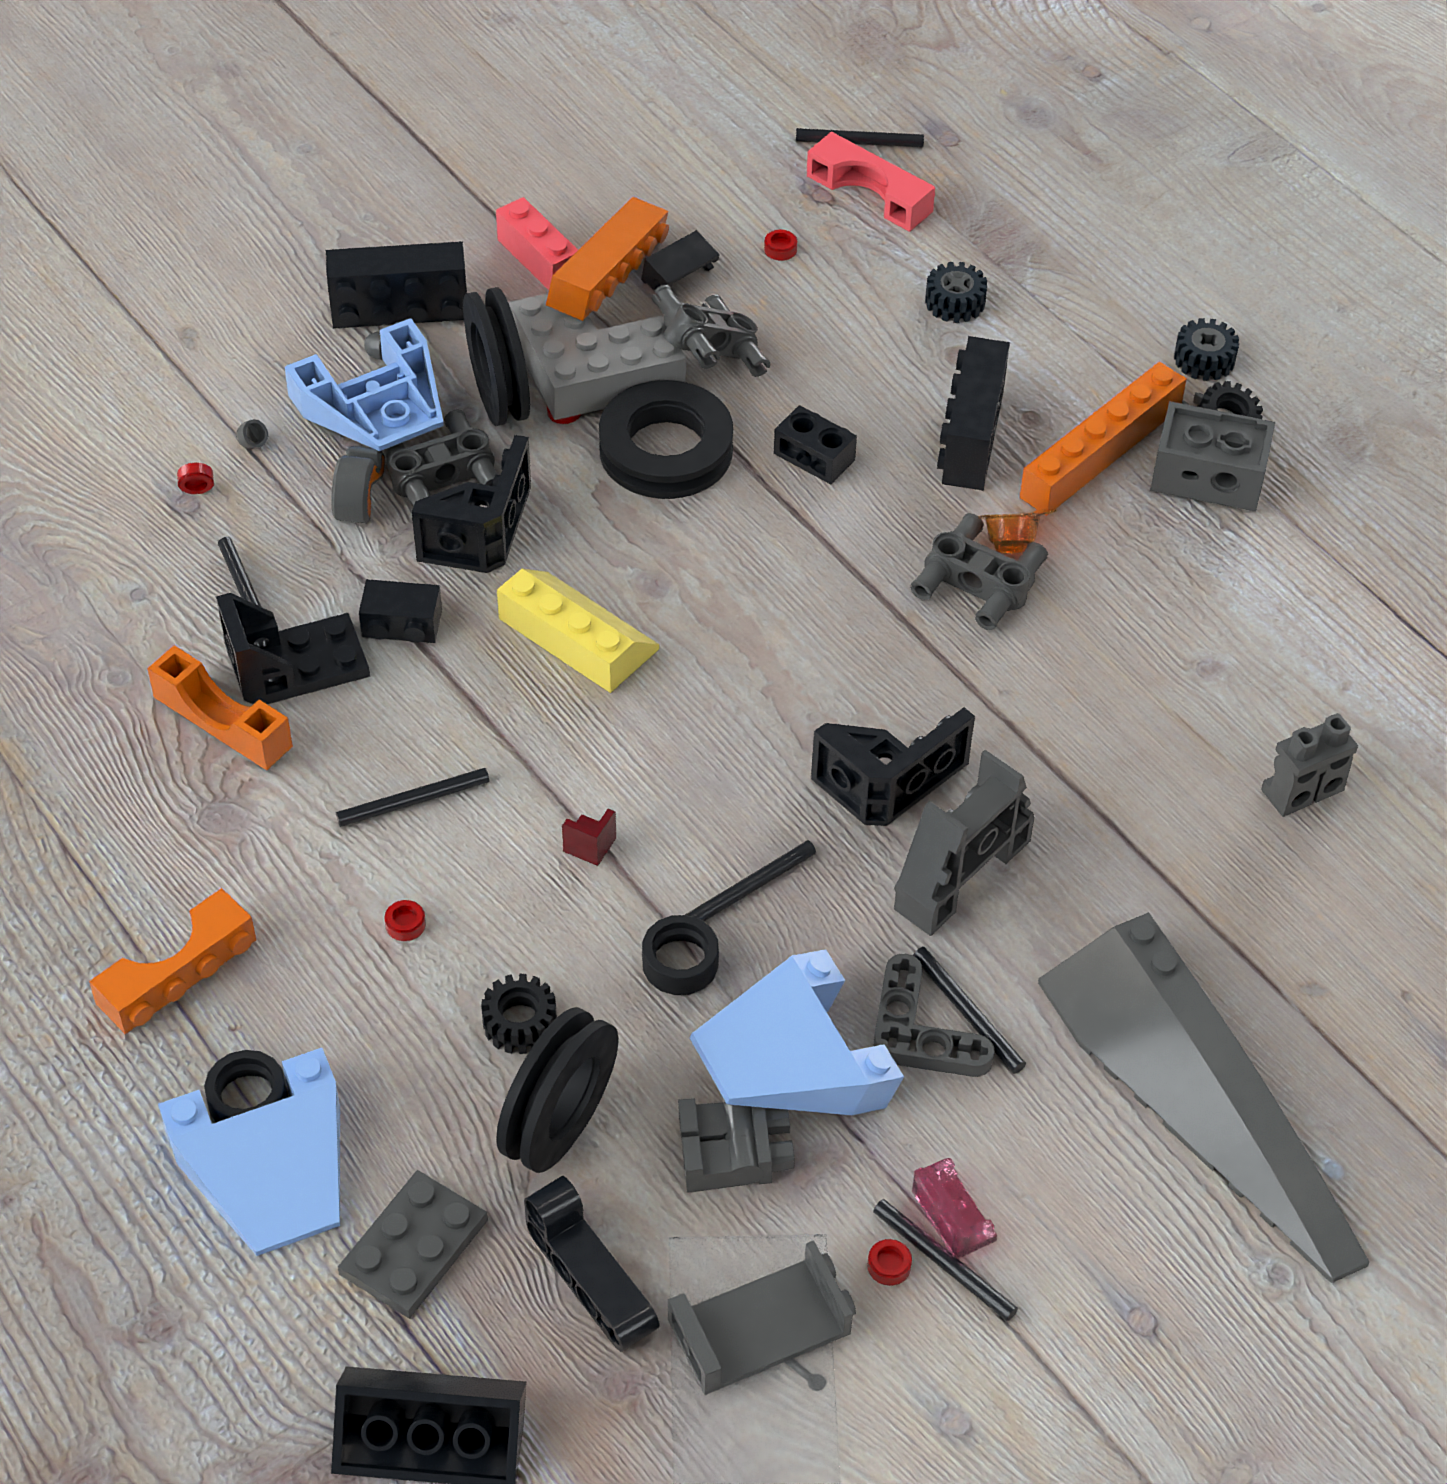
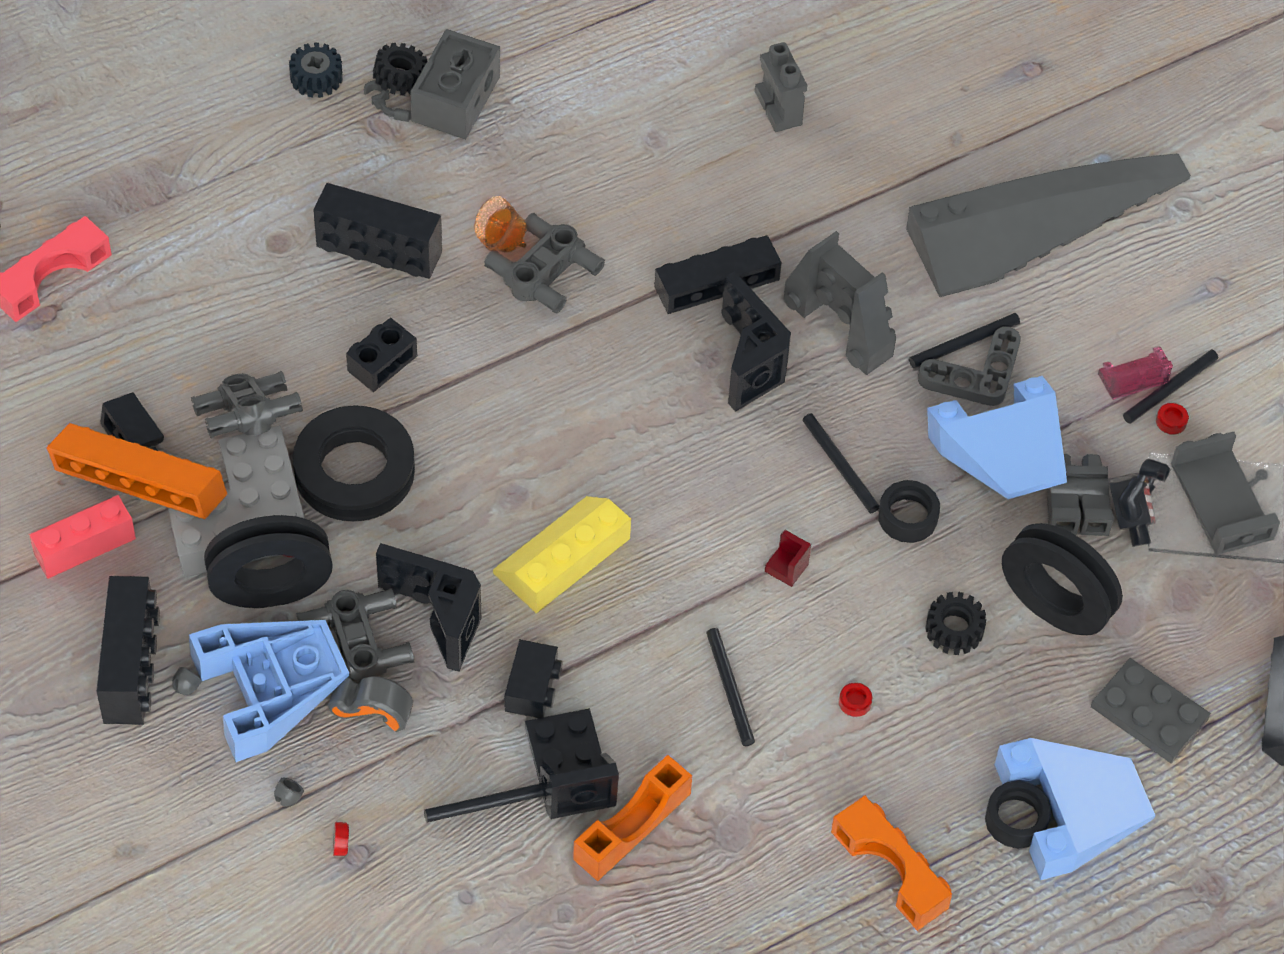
camera: 85 degrees left, 5 degrees up
black beam [524,1176,660,1352] -> none
red tile [764,229,798,261] -> none
black wheel [925,262,988,323] -> none
orange brick [1019,361,1187,516] -> none
none -> black brick [654,235,782,314]
none -> black torso [1108,459,1170,547]

